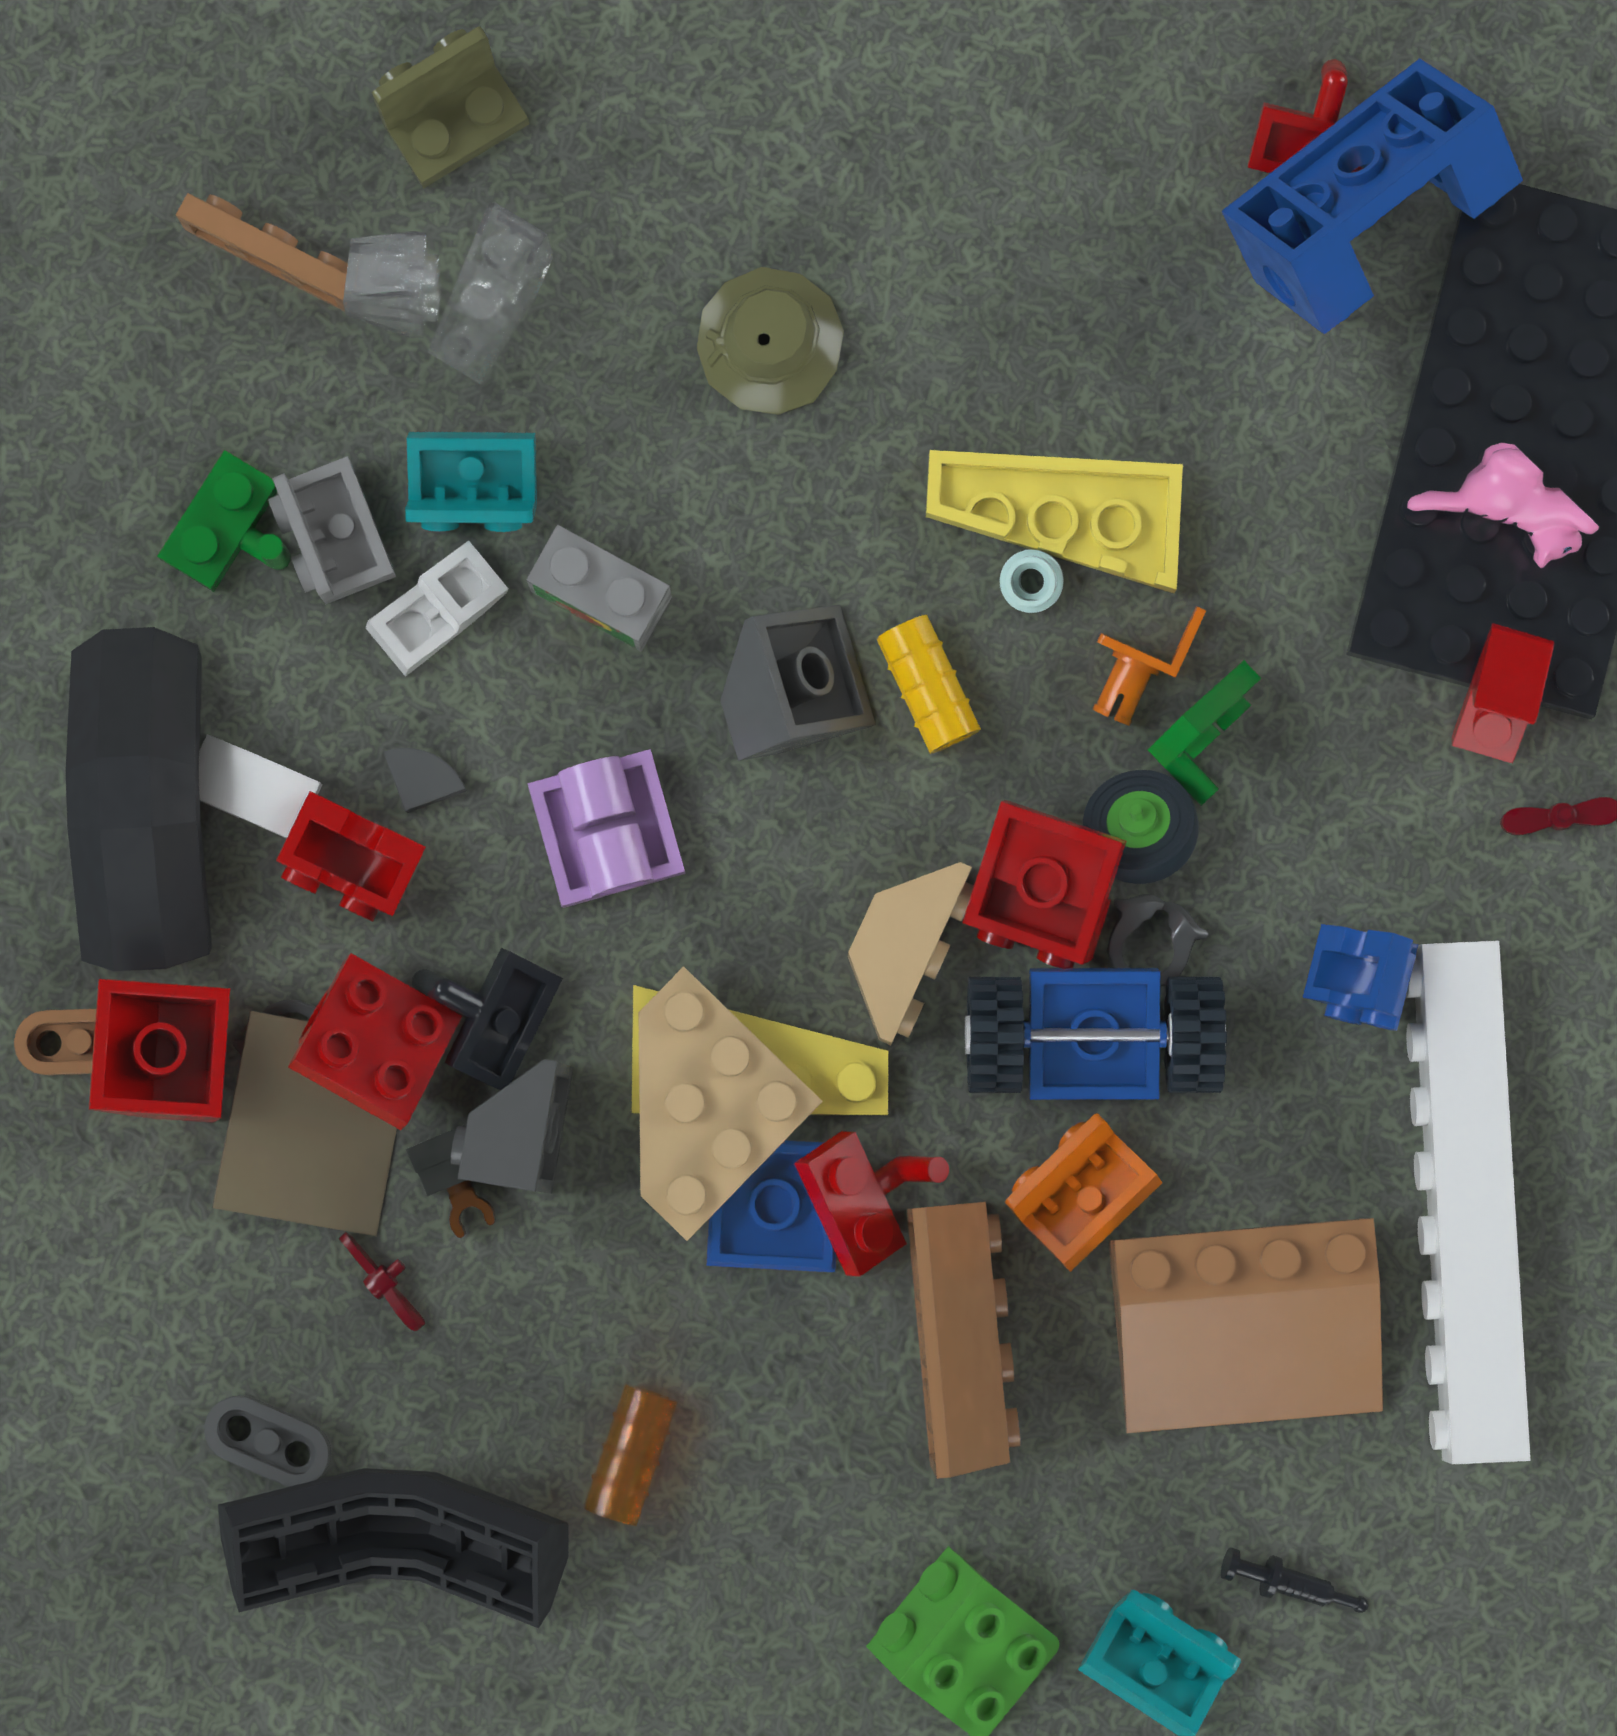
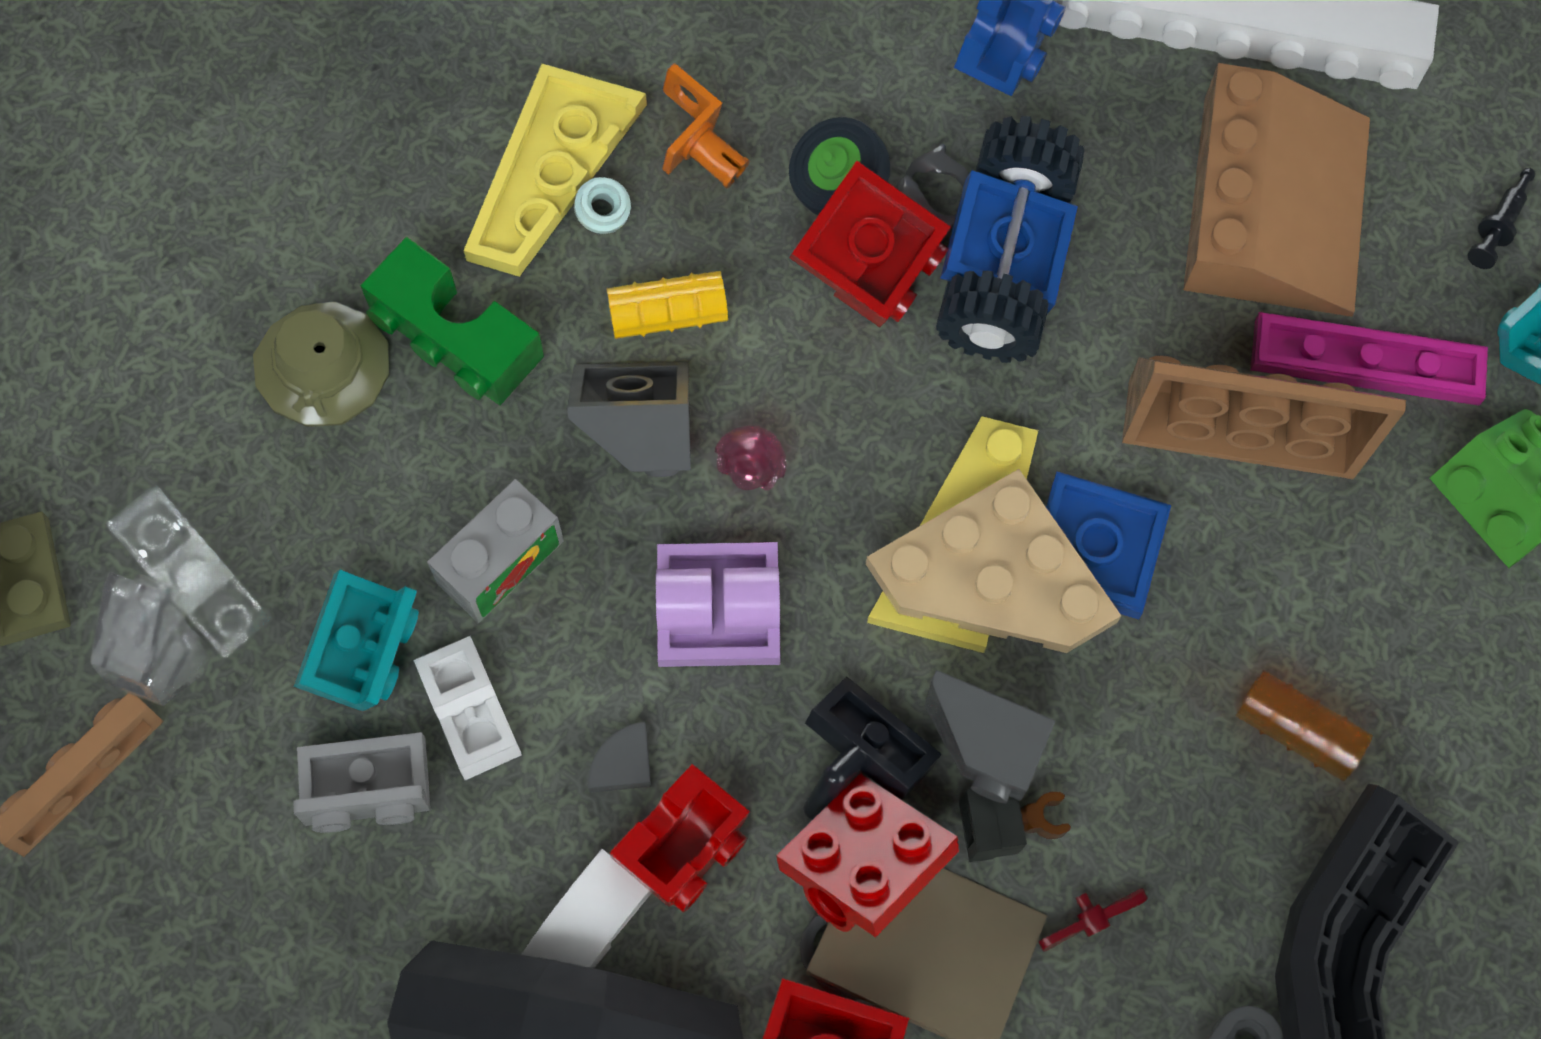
camera: 75 degrees left, 15 degrees down
green plate [157,450,291,592] -> none
red plate [794,1131,949,1277] -> none
tan slope [848,862,974,1046] -> none
orange bracket [1005,1113,1162,1272] -> none
green plate [1148,660,1262,806] -> none
none -> green arch [360,236,544,406]
none -> clear pink plate [715,425,787,490]
none -> dark pink tile [1251,312,1488,406]

